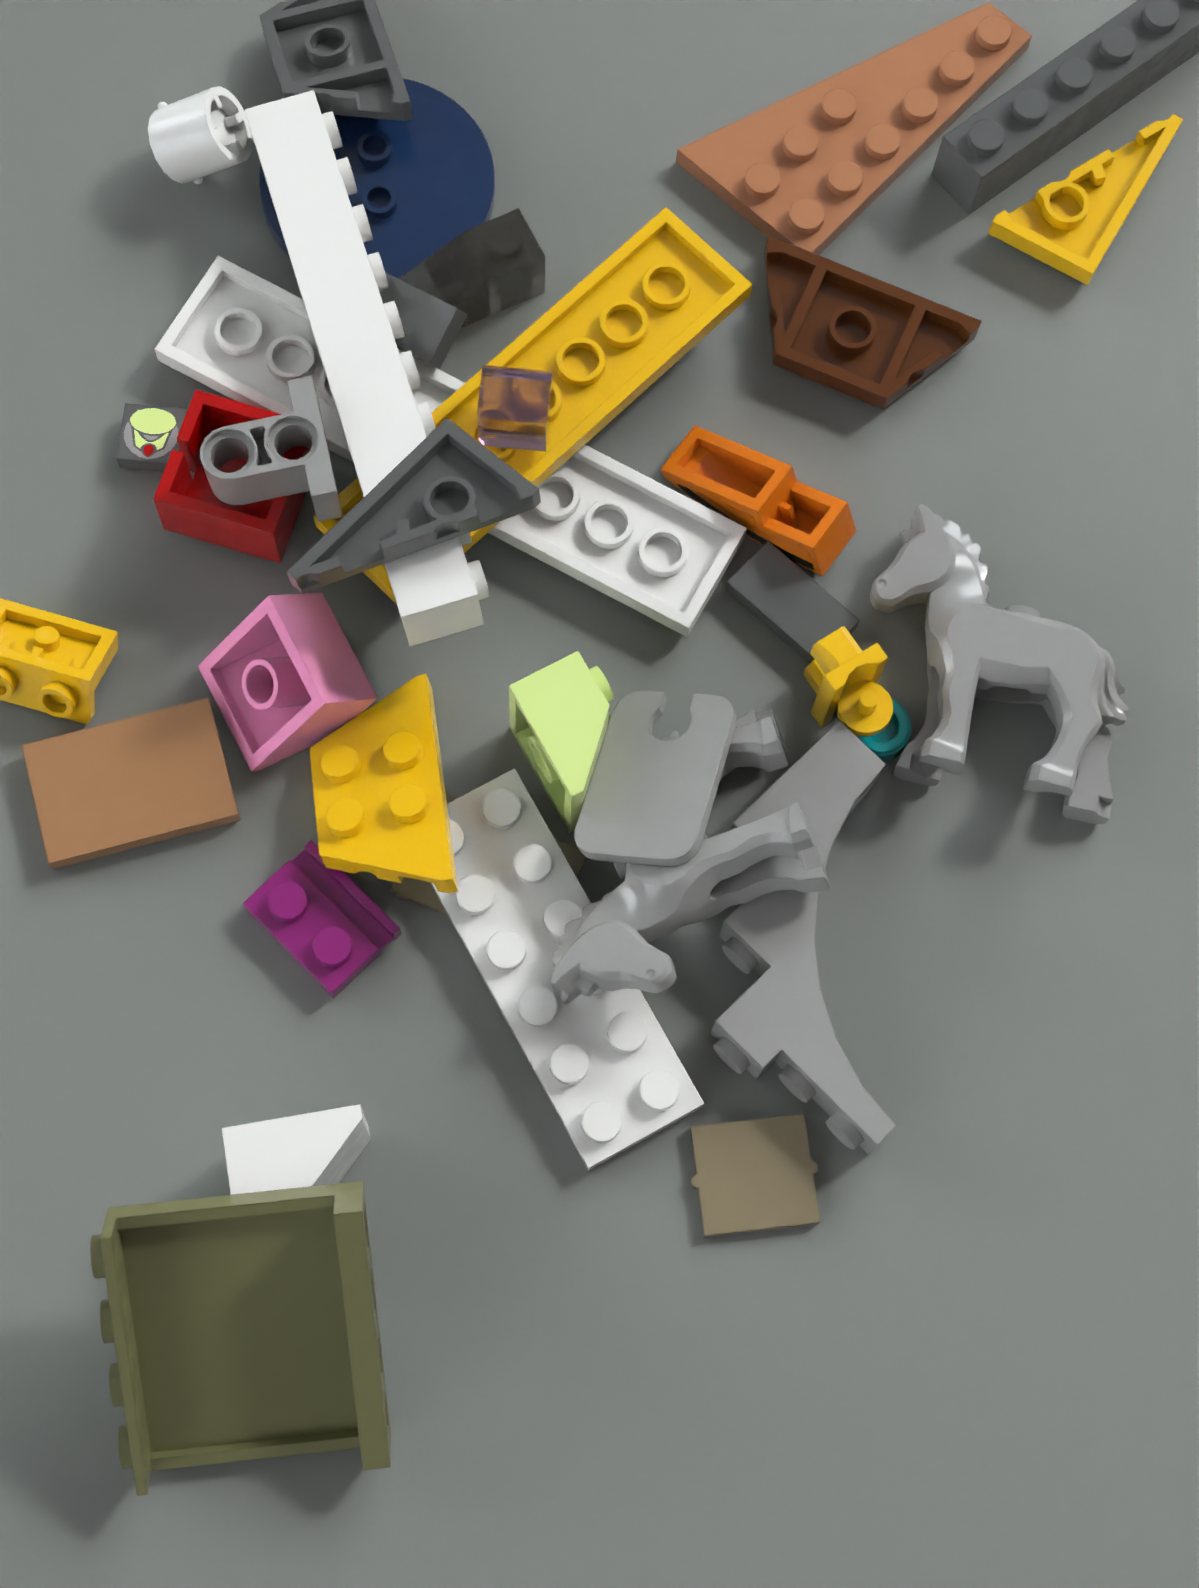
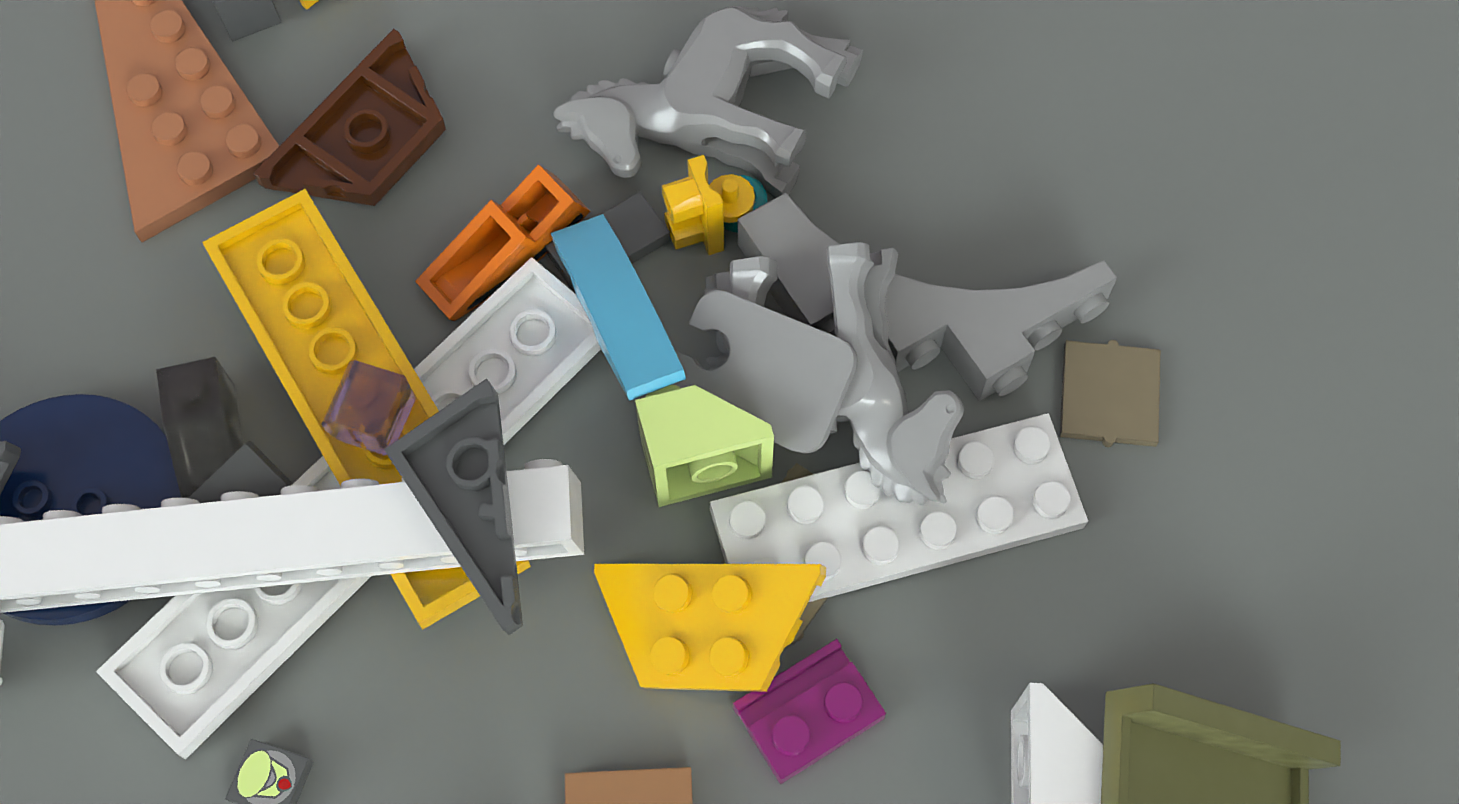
camera: 70 degrees left, 5 degrees down
red piece [153,389,310,563] -> none
bright pink slope [198,593,378,772] -> none
light grey tile [200,376,343,522] -> none
none -> medium azure slope [551,214,686,401]

